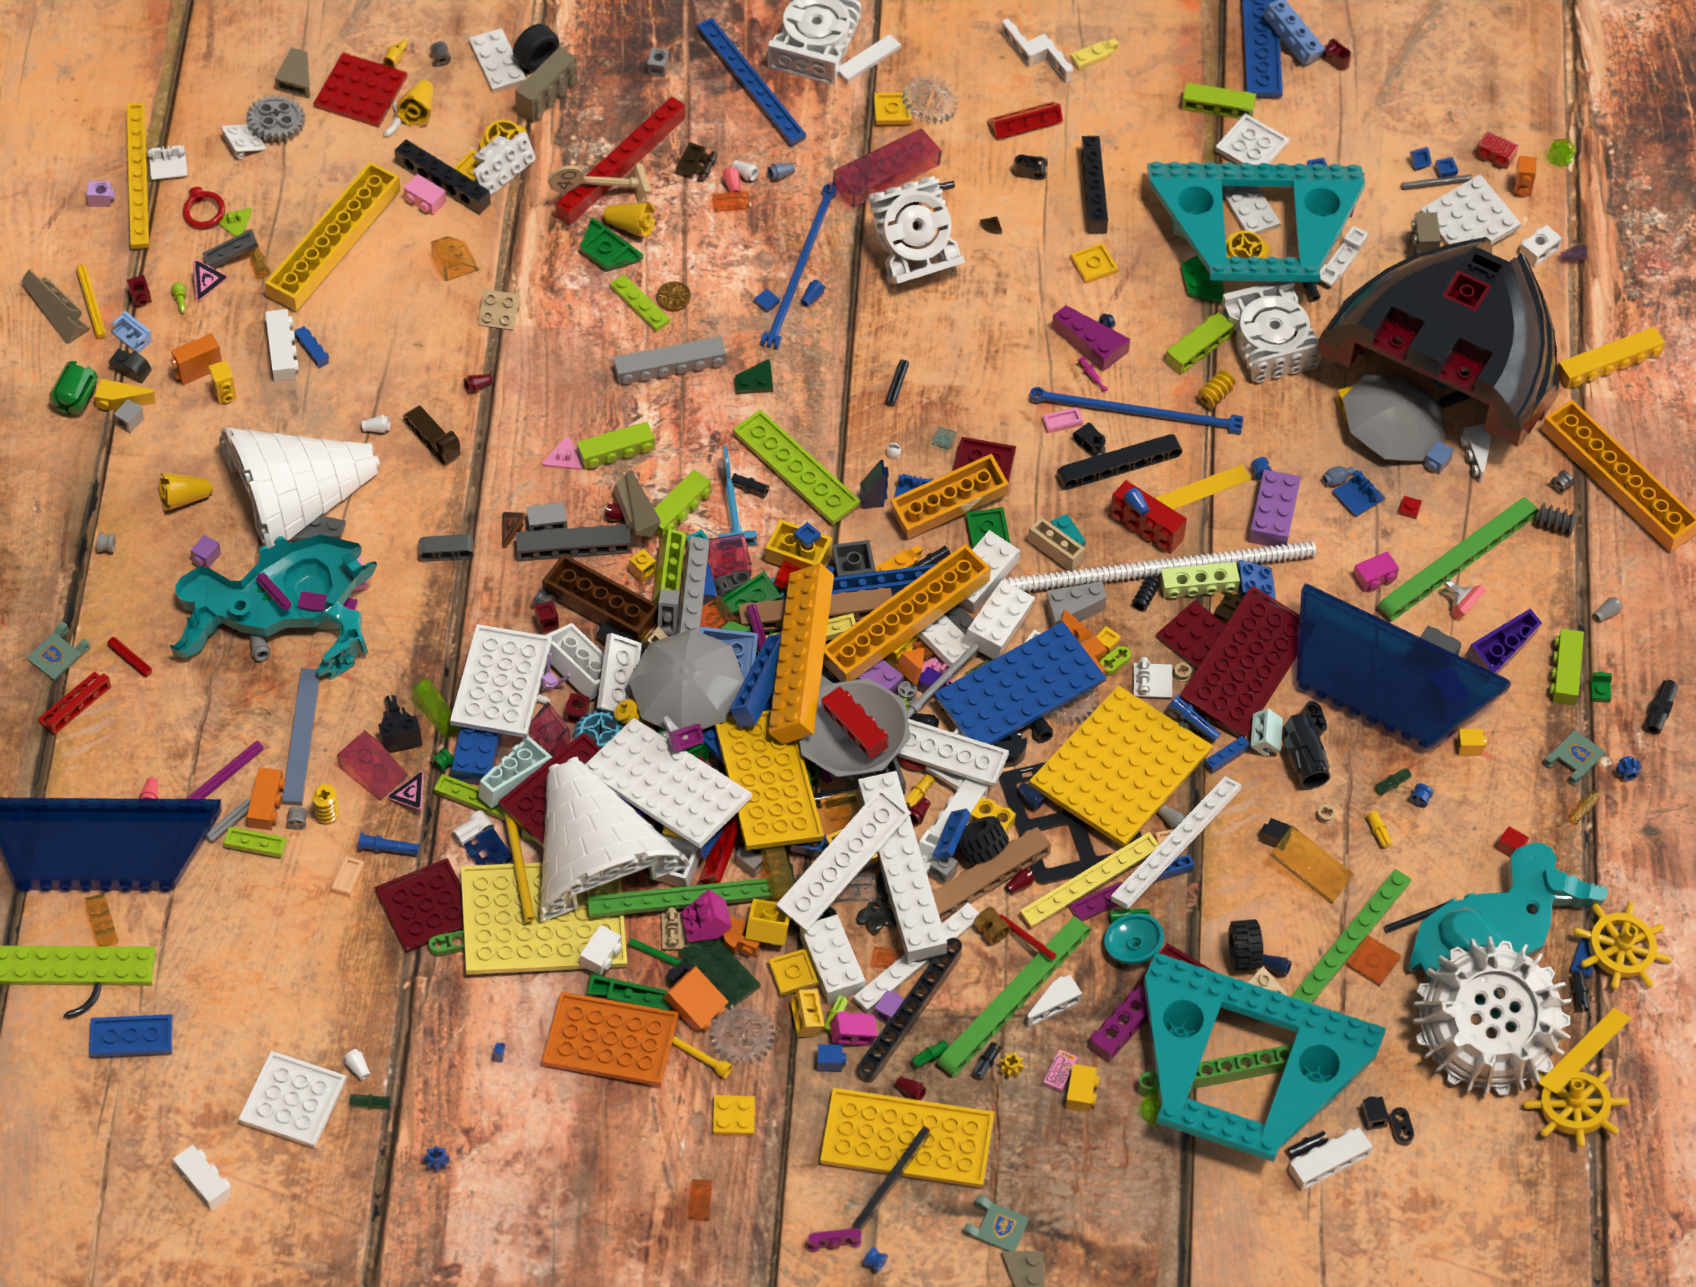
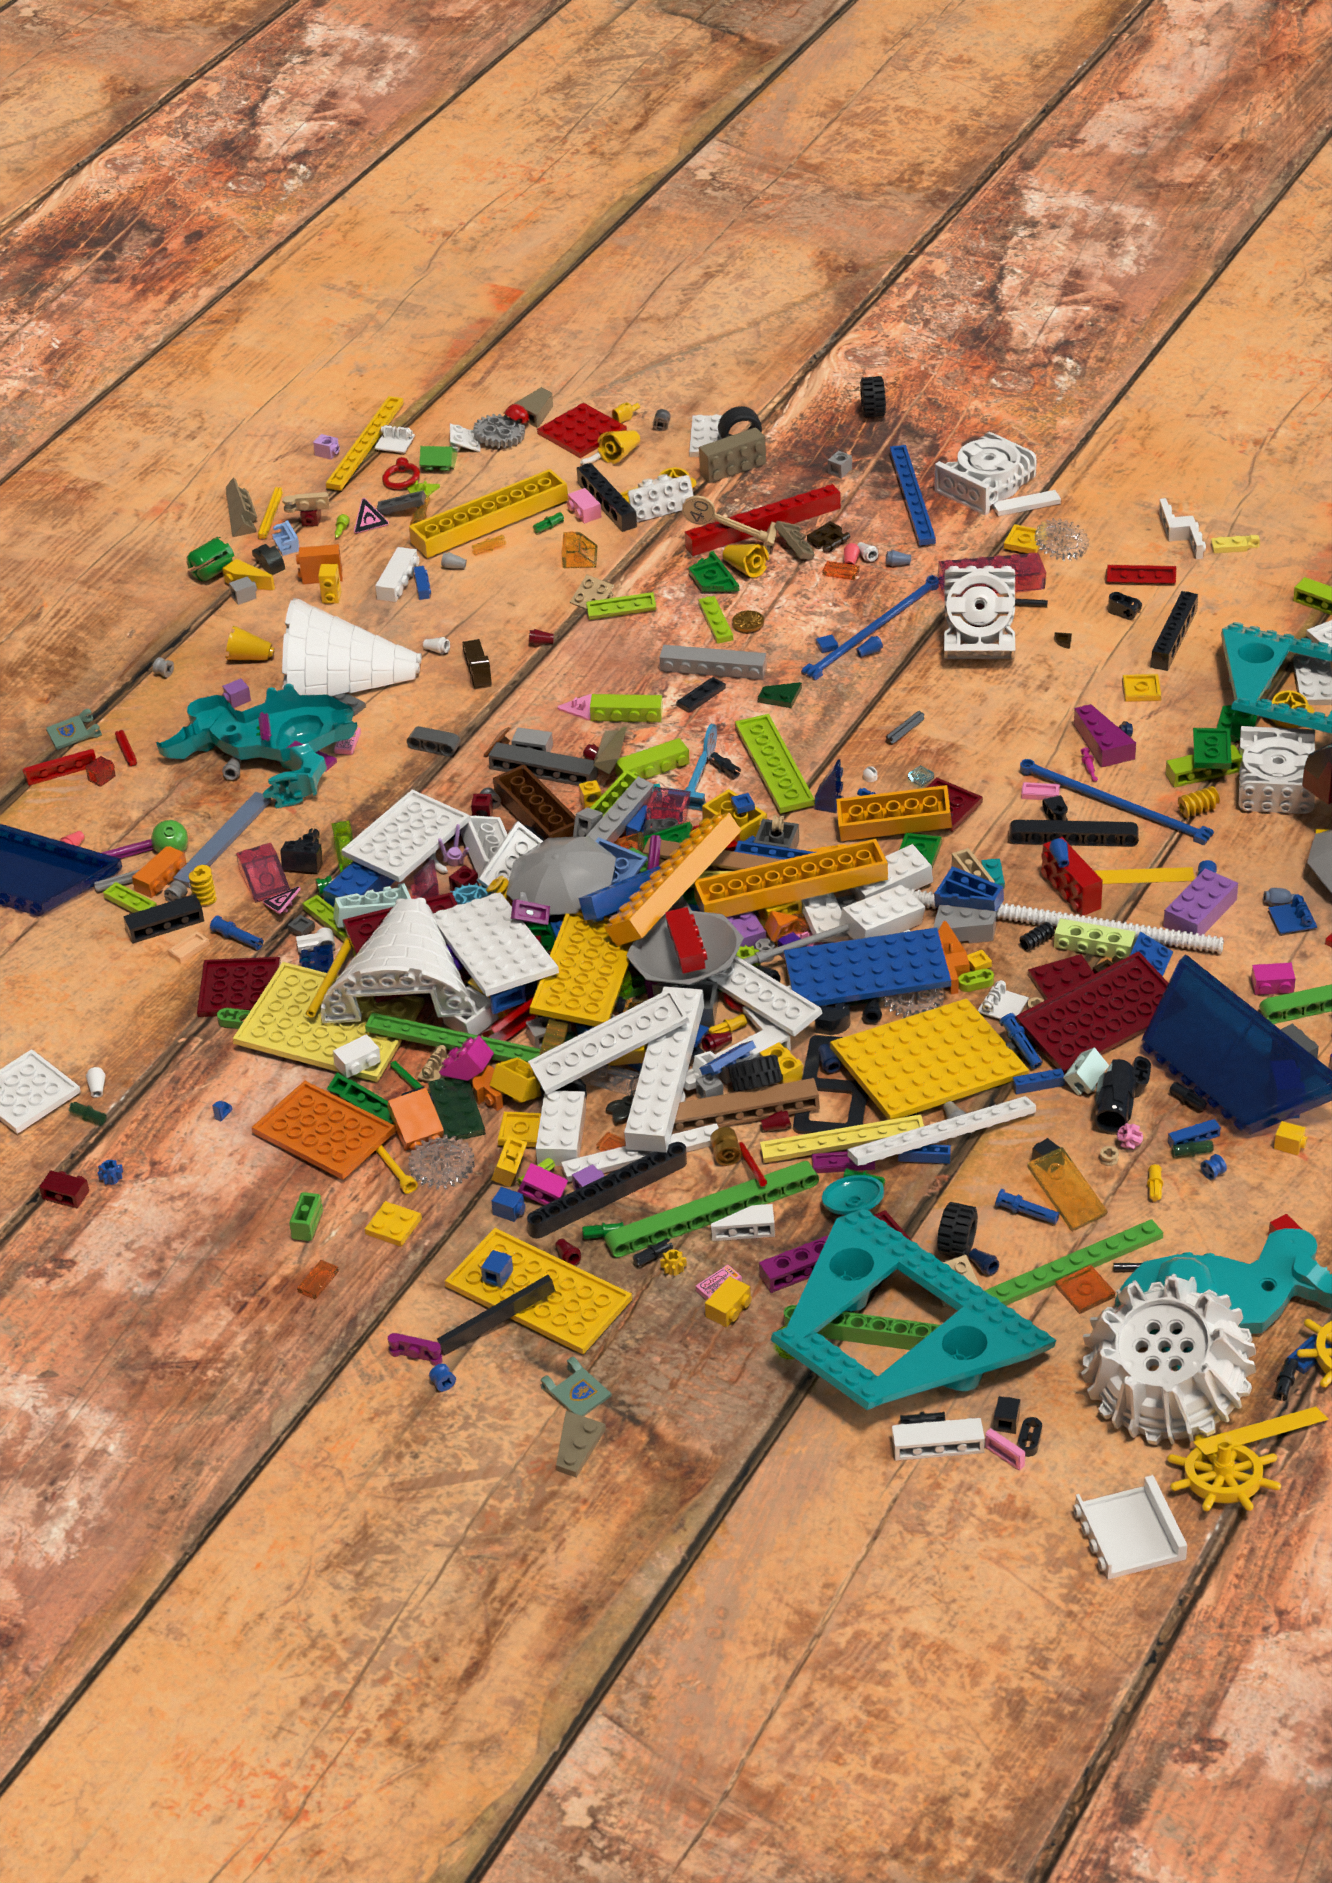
camera: 30 degrees right, 15 degrees down
none -> dark red brick [39,1170,90,1209]
none -> clear red brick [85,756,116,787]
none -> black brick [123,894,204,944]
none -> bright green cylinder [151,820,188,853]
none -> tan hinge [282,492,330,513]
none -> dark grey plate [288,915,315,936]
none -> bright green brick [289,1192,323,1241]
none -> bright green slope [419,446,458,471]
none -> light grey cone [441,552,467,569]
none -> clear yellow pin [471,534,506,555]
none -> blue brick [481,1250,513,1288]
none -> red hair [504,404,529,424]
none -> green axle [533,512,564,533]
none -> lime plate [586,592,656,620]
none -> black tile [676,677,726,713]
none -> tan bush [772,815,784,833]
none -> dark tan wing [774,521,815,560]
none -> blue wedge [934,866,1004,912]
none -> bright pink tile [985,1428,1025,1470]
none -> blue pin [995,1189,1060,1225]
none -> white panel [1073,1475,1187,1579]
none -> bright pink gear [1117,1123,1143,1149]
none -> blue piece [1168,1119,1221,1151]
none -> black axle [1169,1082,1207,1111]
none -> green plate [1193,728,1232,769]

